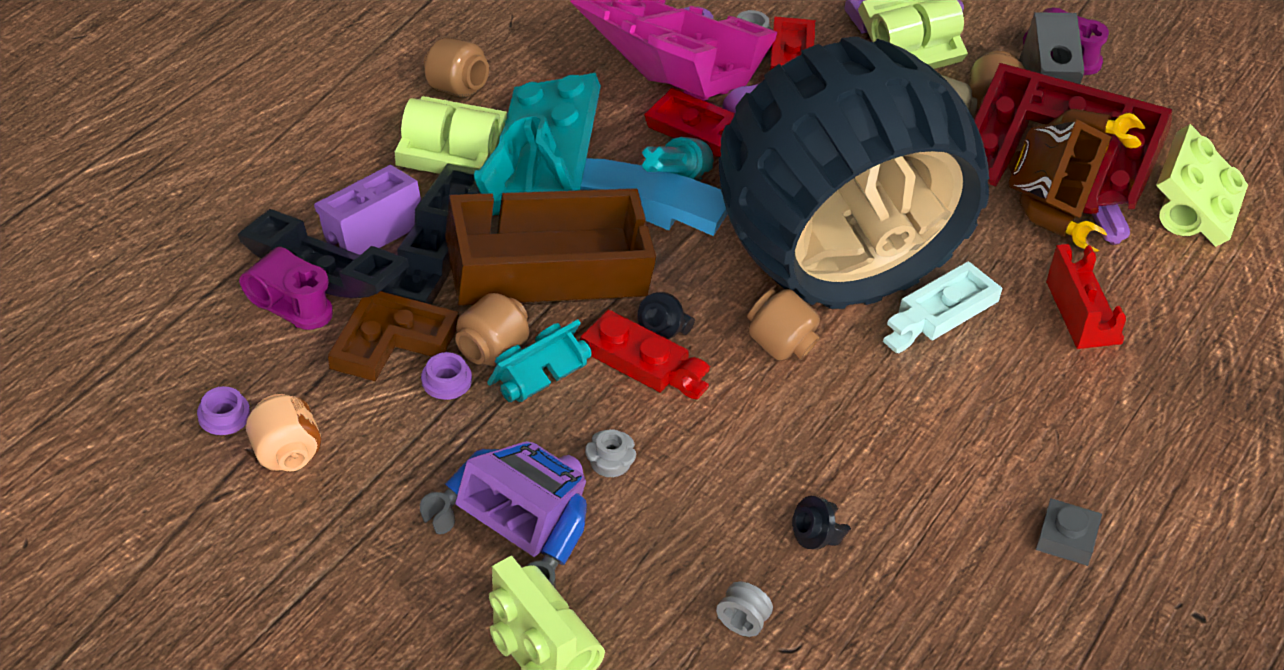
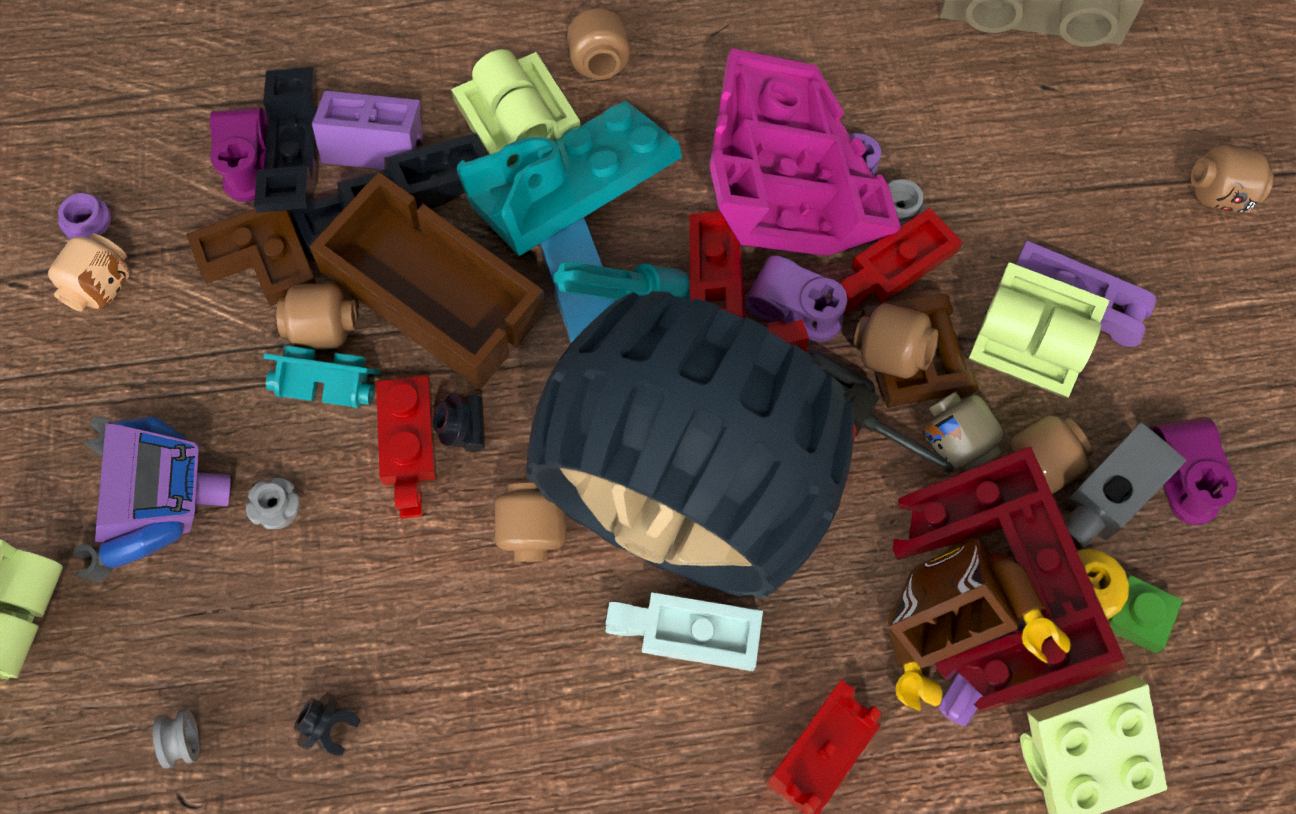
camera: 50 degrees right, 20 degrees up
medium lavender plate [421,352,472,400] -> none

